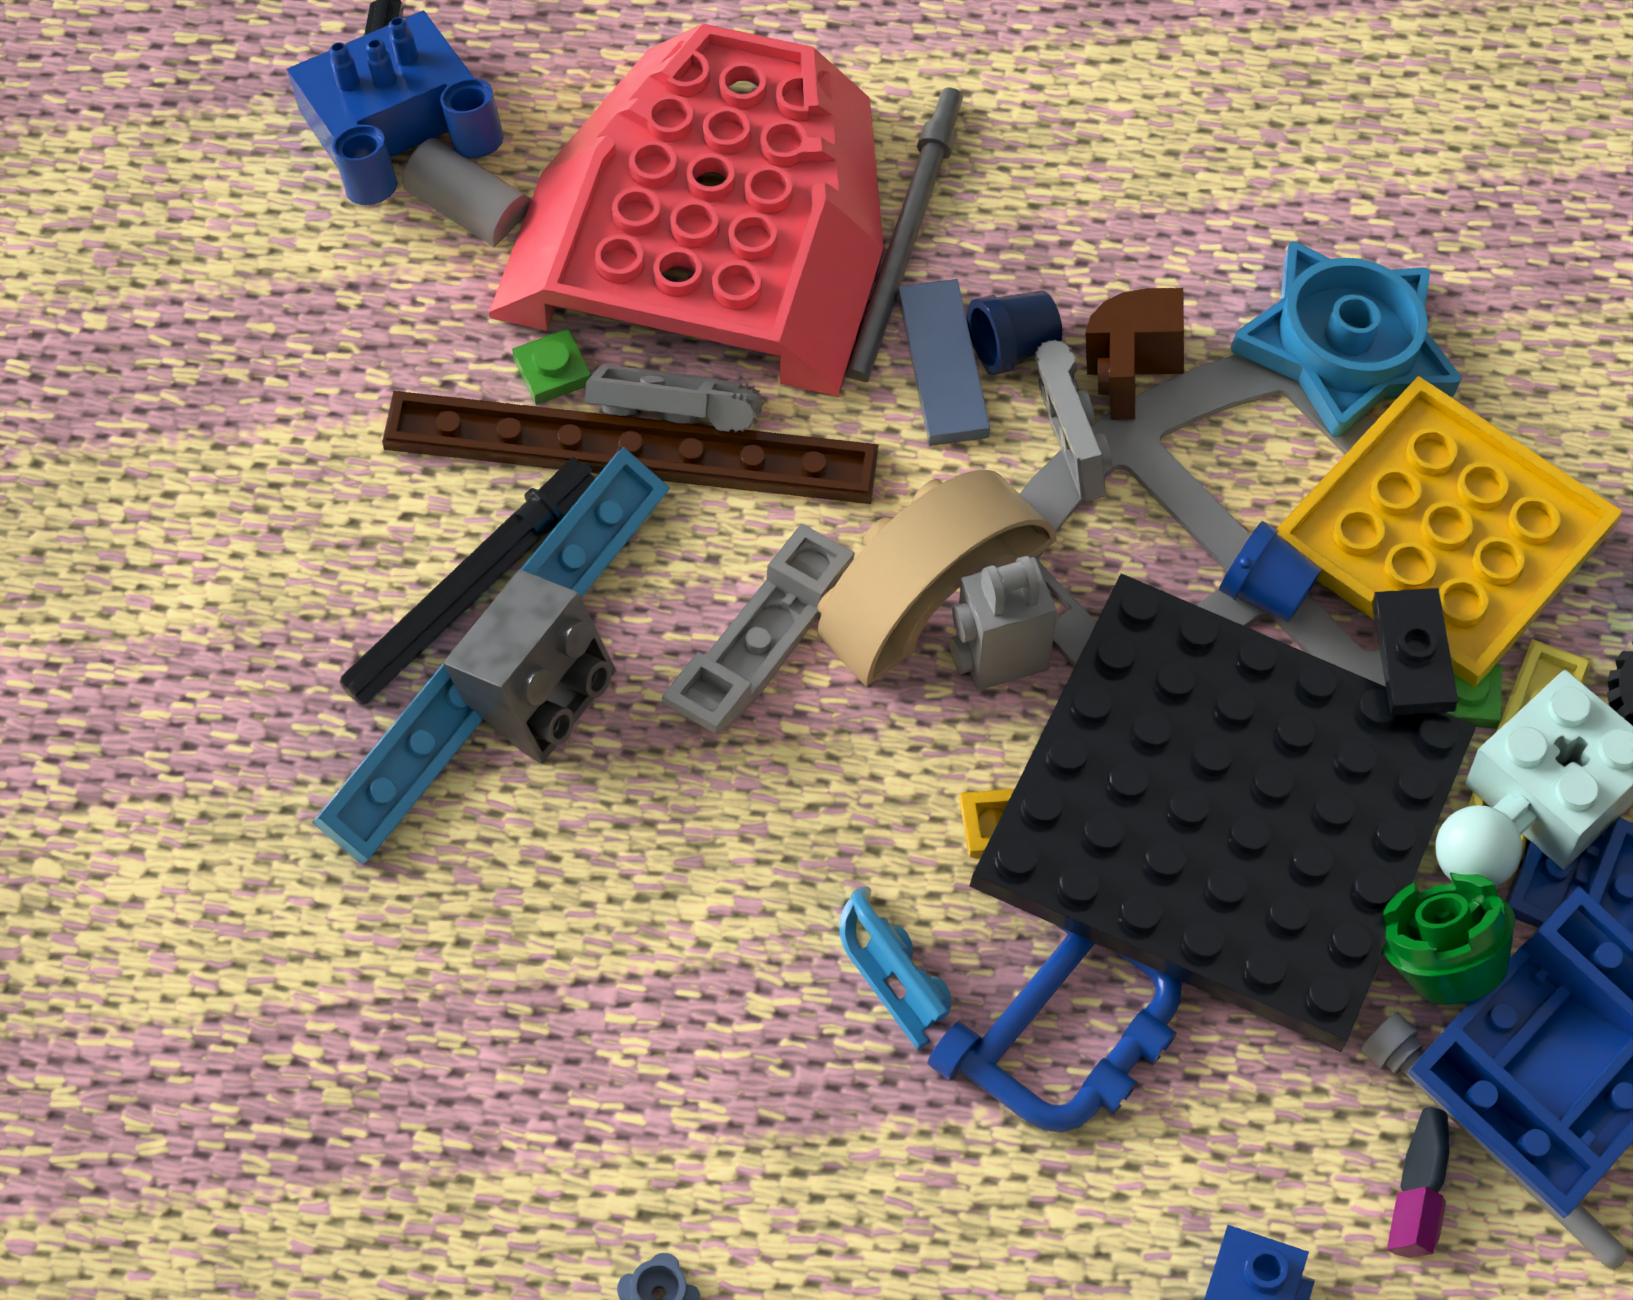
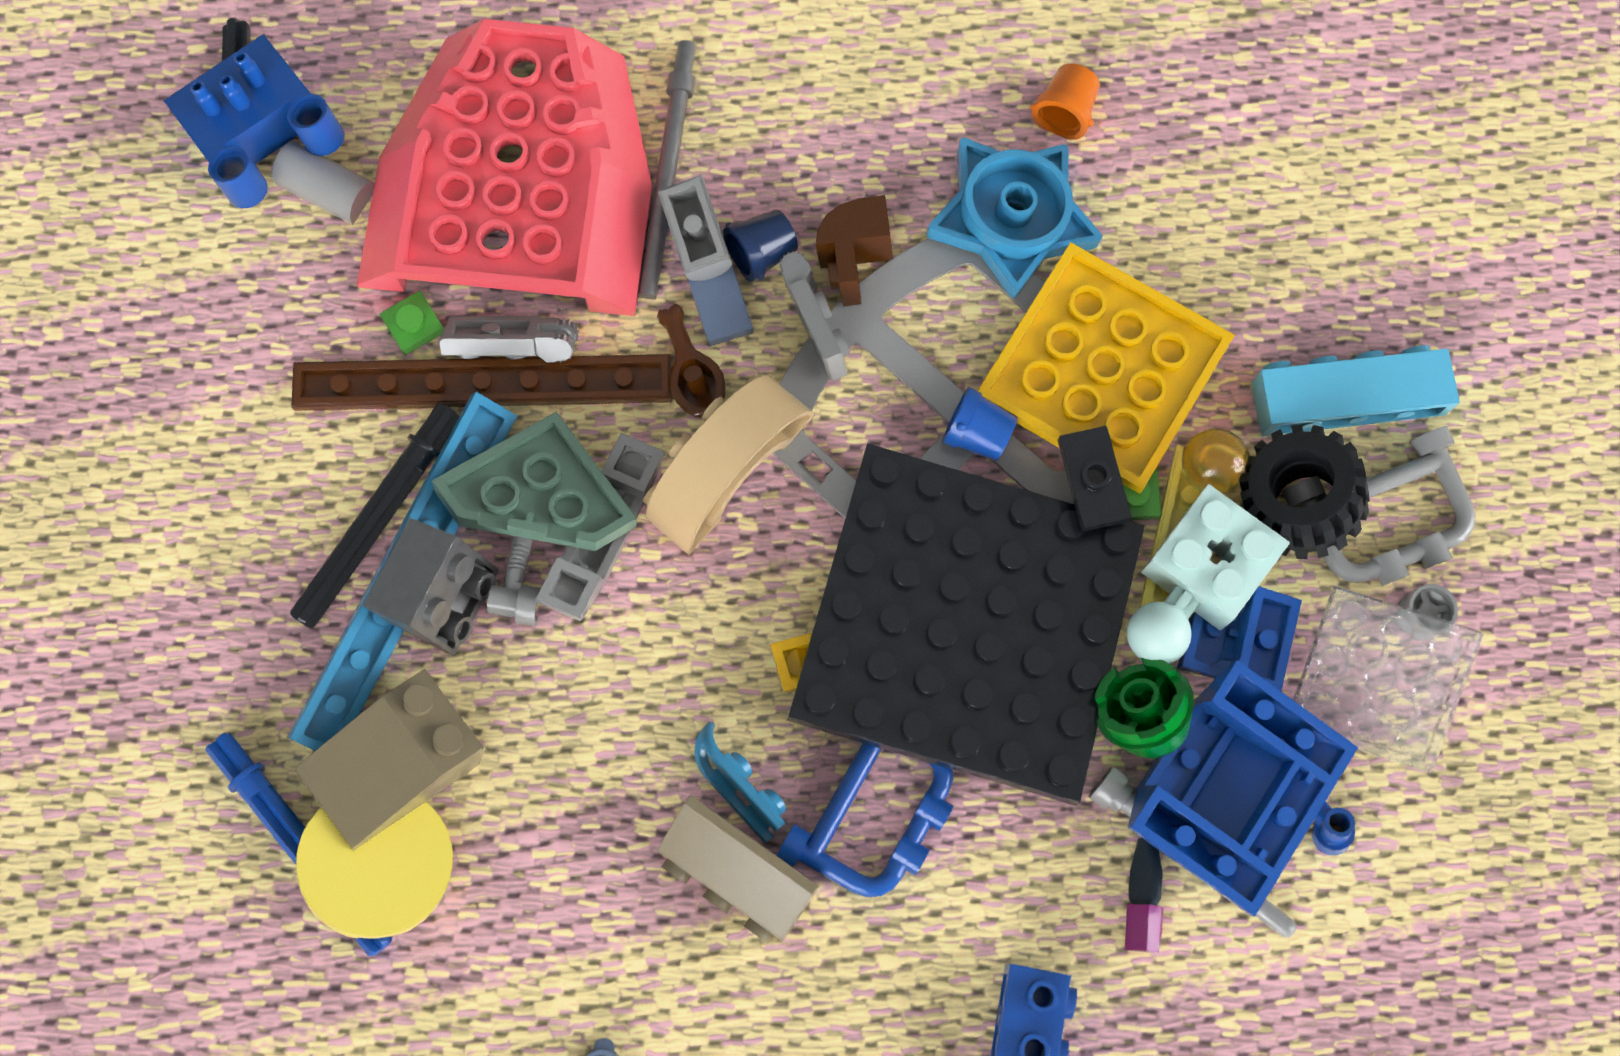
camera: 10 degrees left, 15 degrees up
light grey brick [949,555,1057,691] -> none
none -> blue axle [205,733,392,956]
none -> dark tan slope [295,669,484,851]
none -> light yellow tile [296,802,453,939]
none -> sand green plate [432,411,637,551]
none -> light grey brick [487,536,541,626]
none -> reddish brown piece [657,304,726,419]
none -> slope [657,795,819,944]
none -> light grey brick [658,175,732,281]
none -> orange piece [1030,63,1100,140]
none -> clear yellow piece [1181,427,1249,494]

